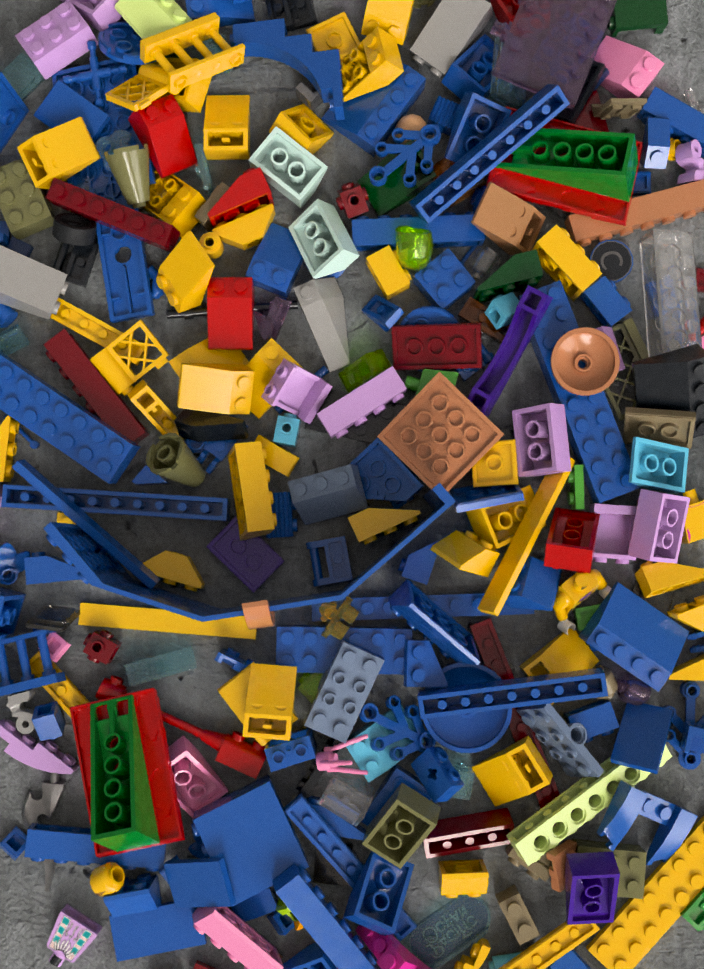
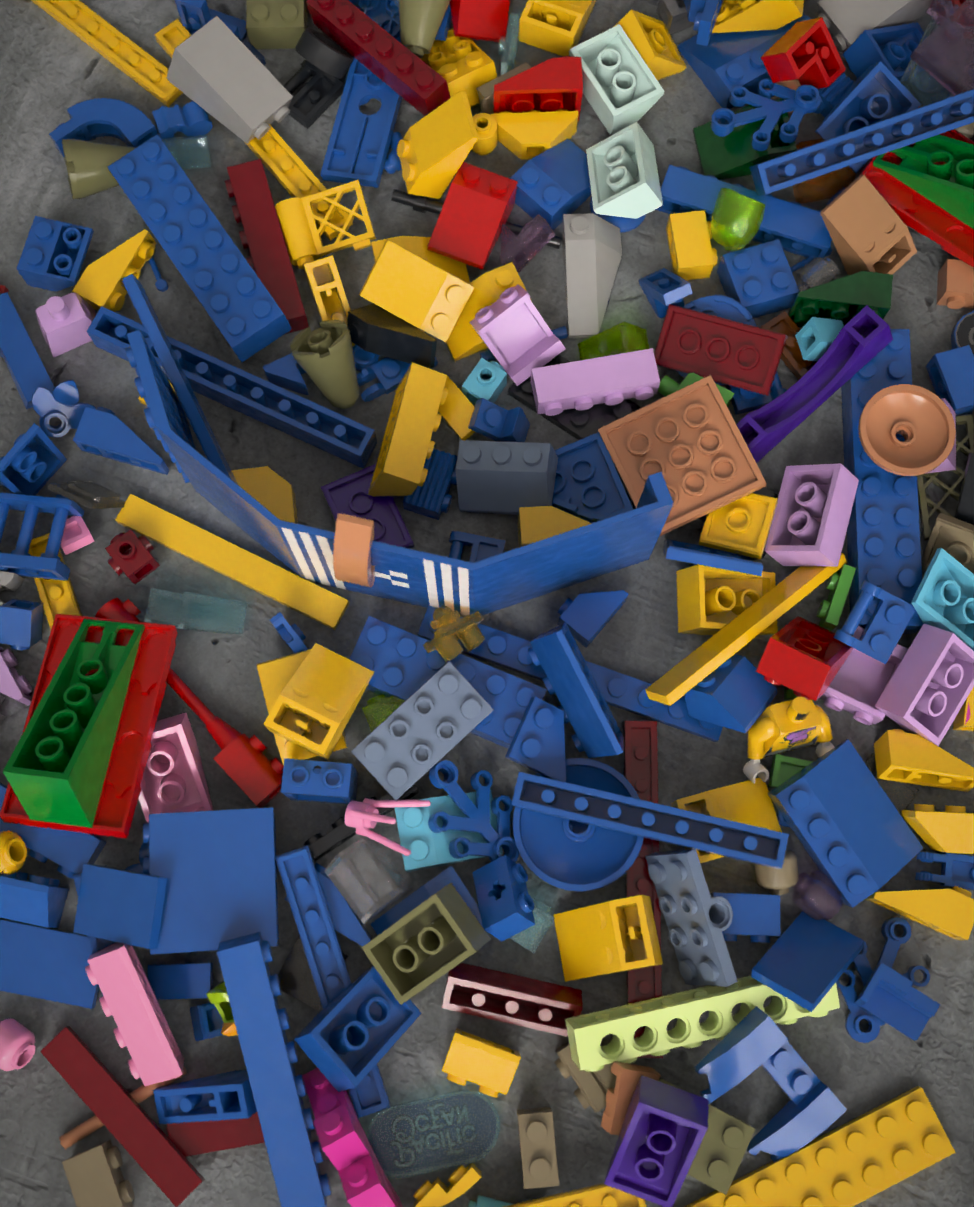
camera: 20 degrees right, 10 degrees down
dark red brick [335,181,369,219] -> none
yellow slope [430,530,500,577] -> none
yellow brick [532,224,602,302] -> none
none -> blue slope [468,398,530,442]
none -> red brick [761,17,846,89]
none -> blue plate [833,580,915,664]

